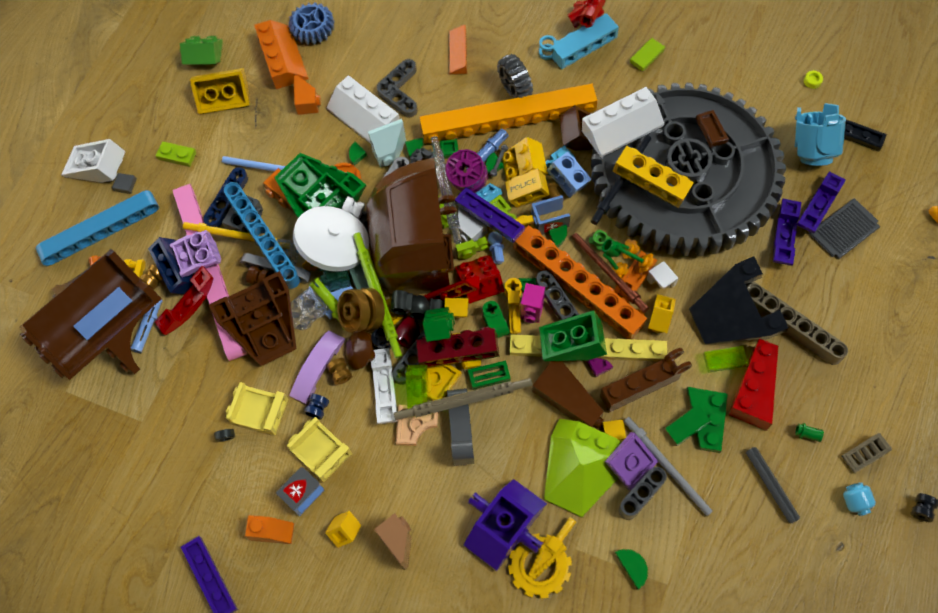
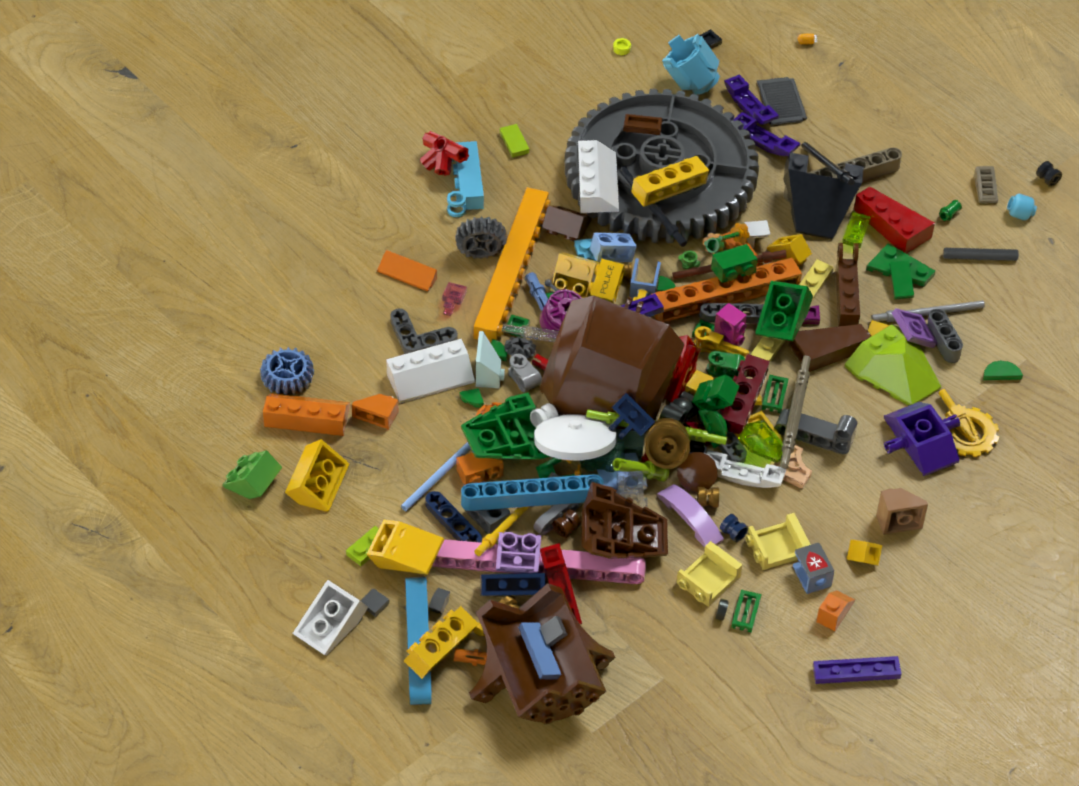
camera: 70 degrees left, 15 degrees down
none -> yellow slope [366,520,445,575]
none -> yellow brick [404,606,479,679]
none -> dark grey piece [429,588,450,615]
none -> clear pink plate [442,282,467,316]
none -> dark grey tile [540,616,567,646]
none -> dark blue hinge [609,393,655,439]
none -> green tile [699,409,727,449]
none -> green brick [711,244,757,283]
none -> green tile [731,589,762,633]
none -> black bar [802,142,855,186]

